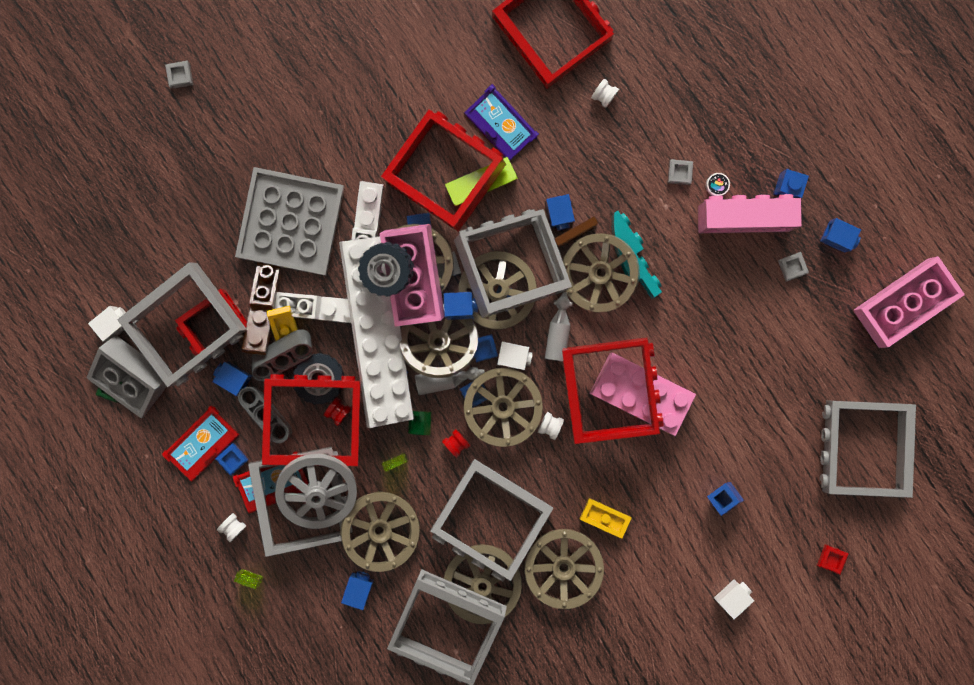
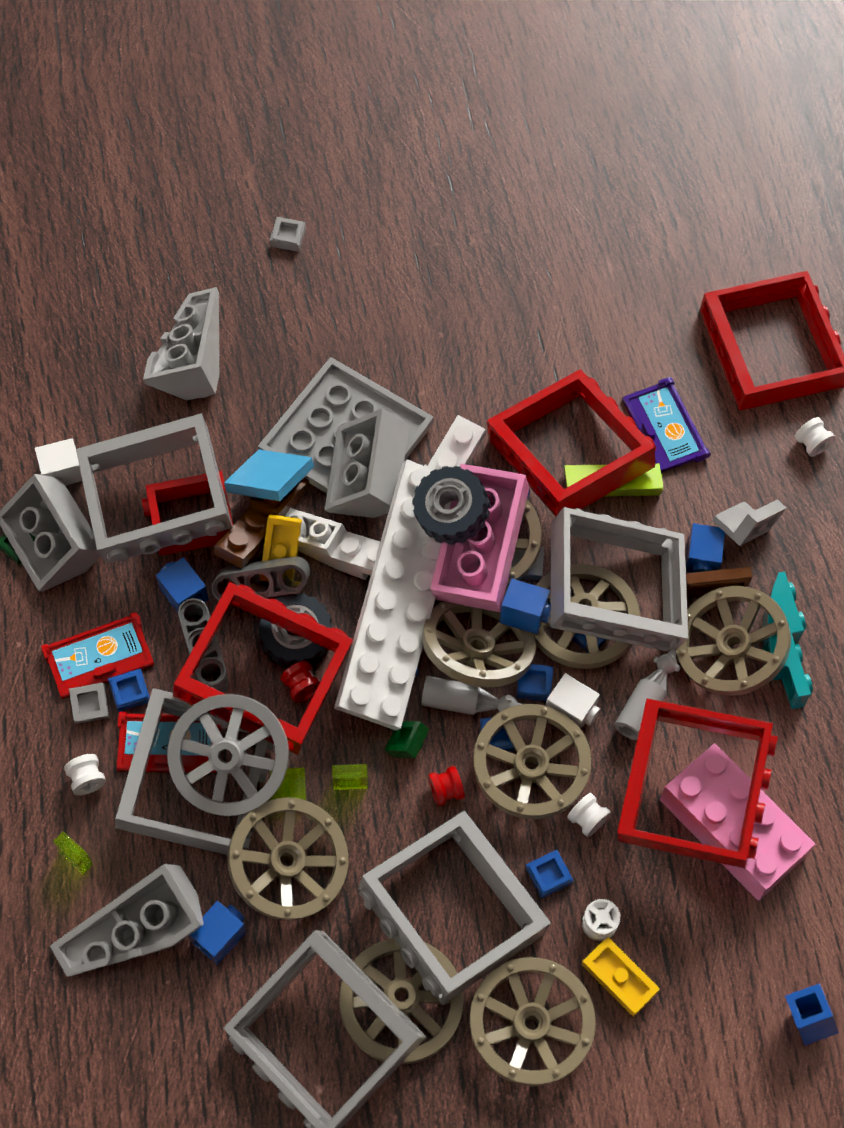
camera: 25 degrees right, 25 degrees down
none -> light grey wedge [50,864,204,977]
none -> light grey tile [69,683,109,724]
none -> light grey wedge [143,287,220,400]
none -> dark azure tile [224,449,314,501]
none -> clear neon green tile [270,767,306,800]
none -> light grey slope [325,408,409,518]
none -> blue tile [525,850,574,899]
none -> white wheel [582,899,620,941]
none -> light grey panel [712,499,787,546]

